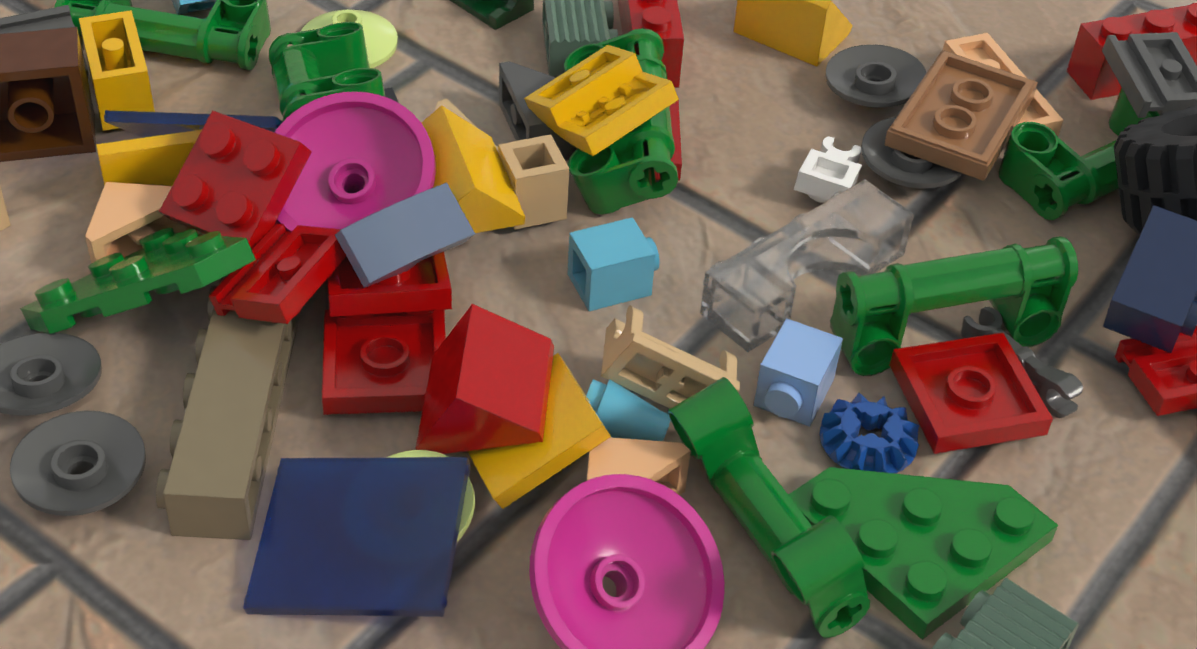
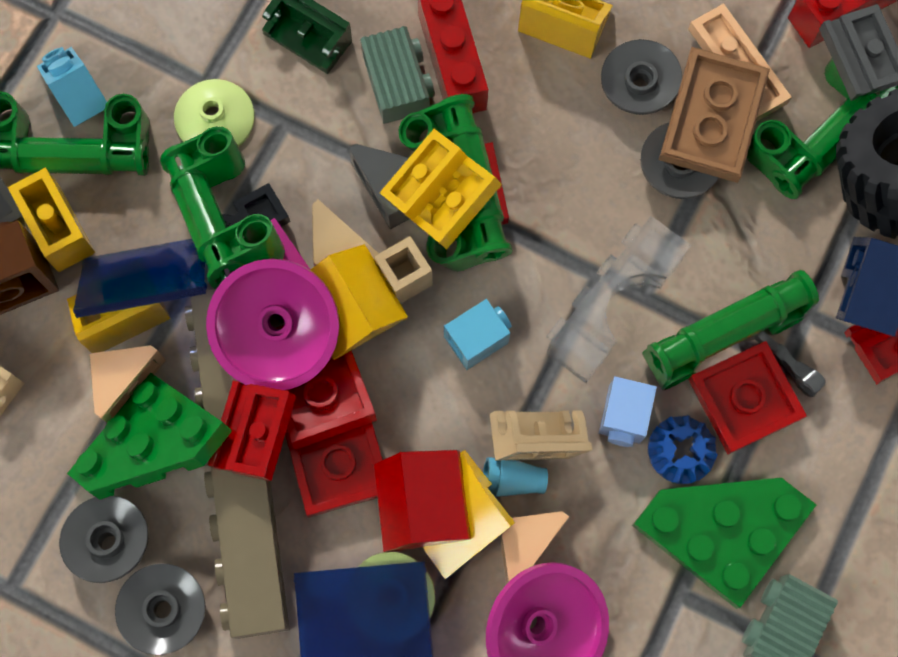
camera: 10 degrees left, 30 degrees up
red plate [159,110,312,250] -> none
sand blue slope [335,183,475,288] -> none
green piece [668,377,870,638] -> none
white plate [794,137,862,206] -> none

